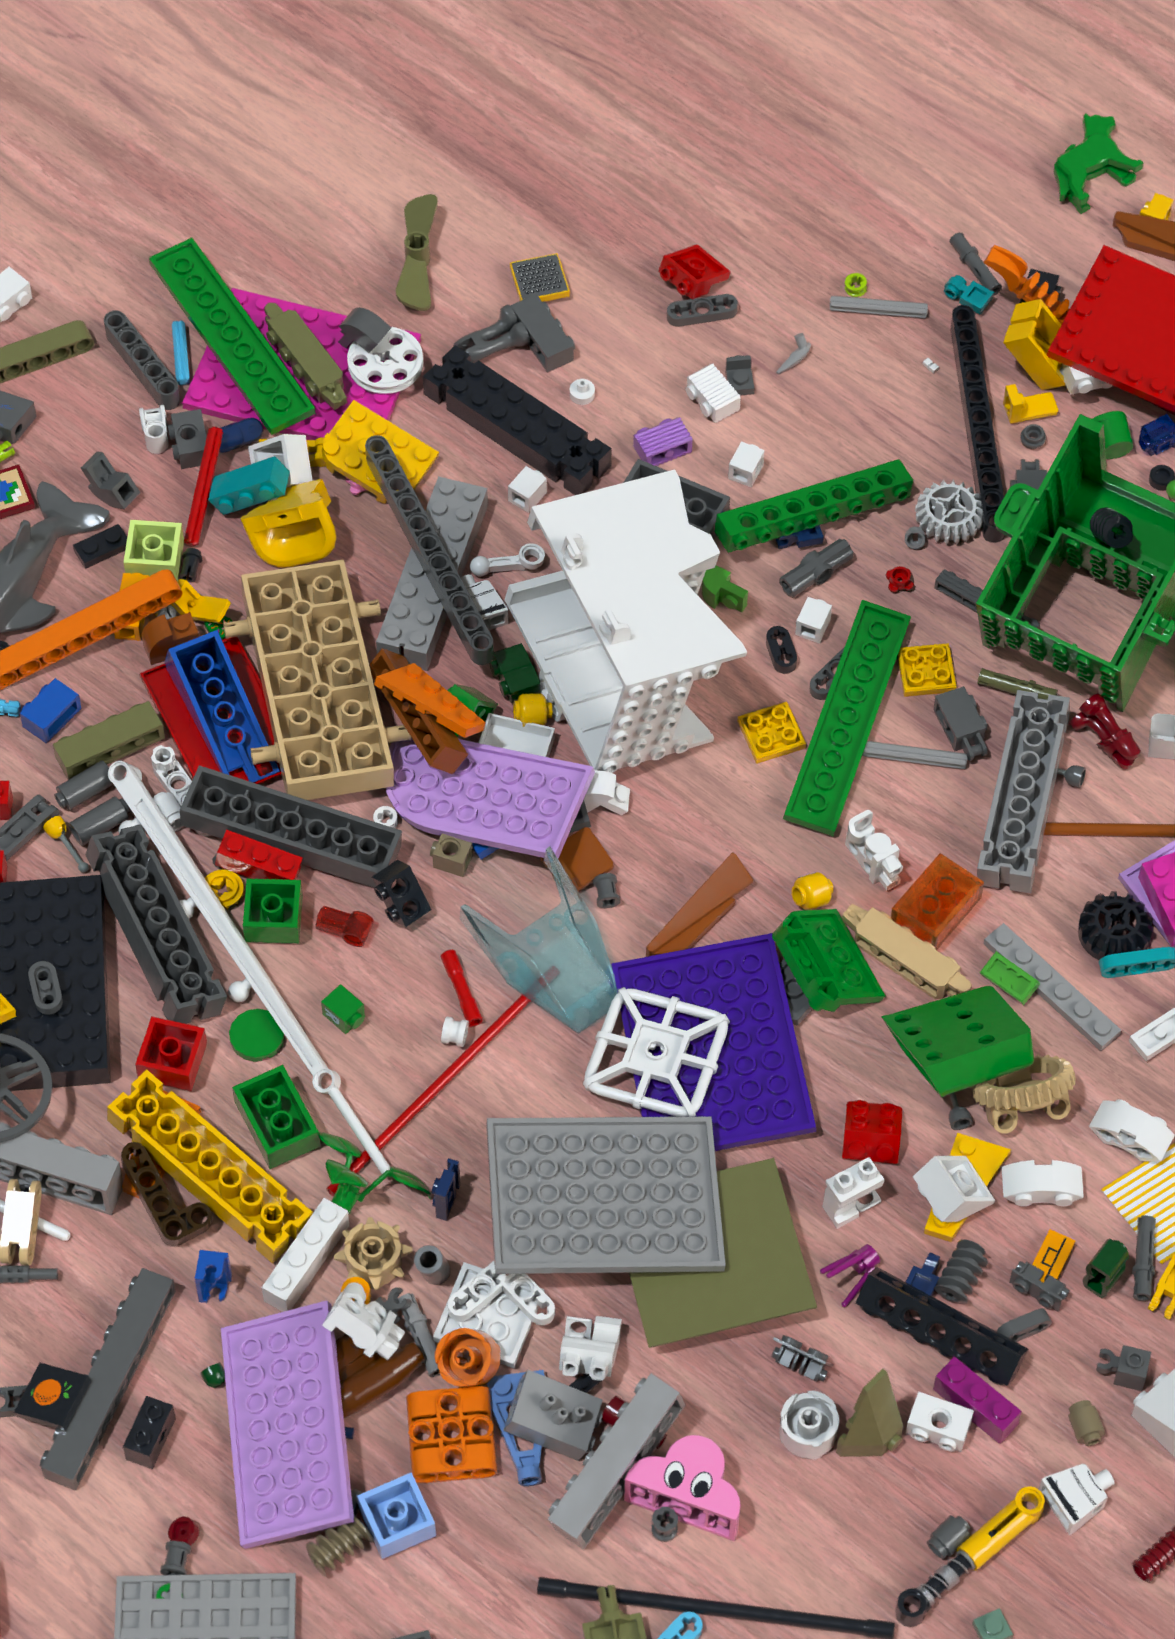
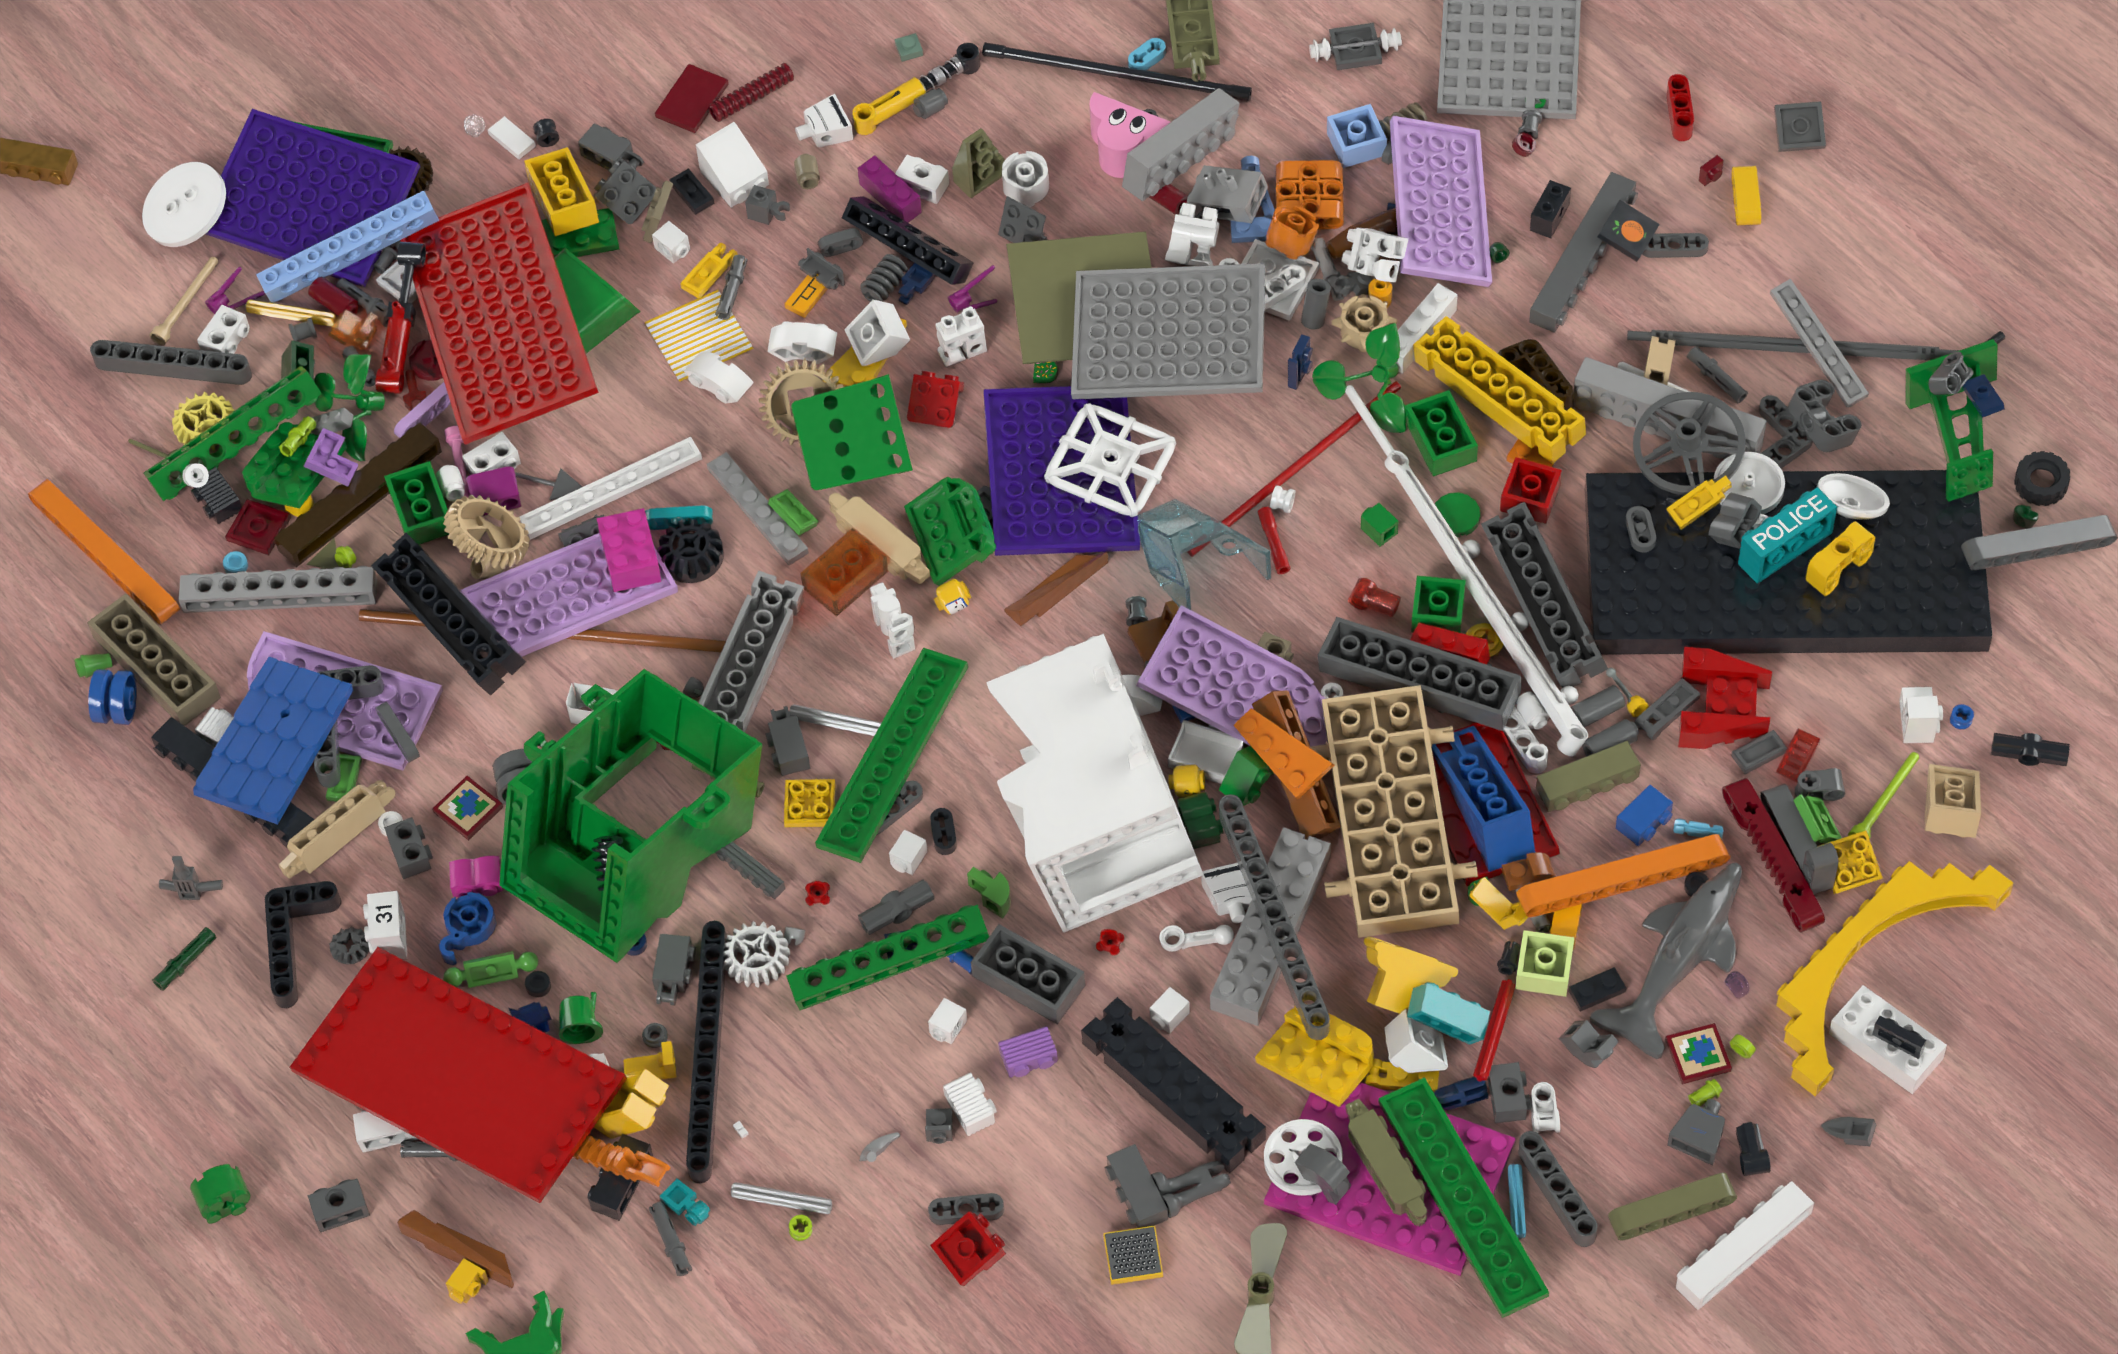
camera: 170 degrees left, 0 degrees up
blue hinge [195,1250,232,1303] -> none
black brick [372,860,432,927] -> none
white tile [570,379,595,405] -> none
yellow tile [737,701,806,764] -> none
dark green brick [1083,1239,1129,1298] -> none

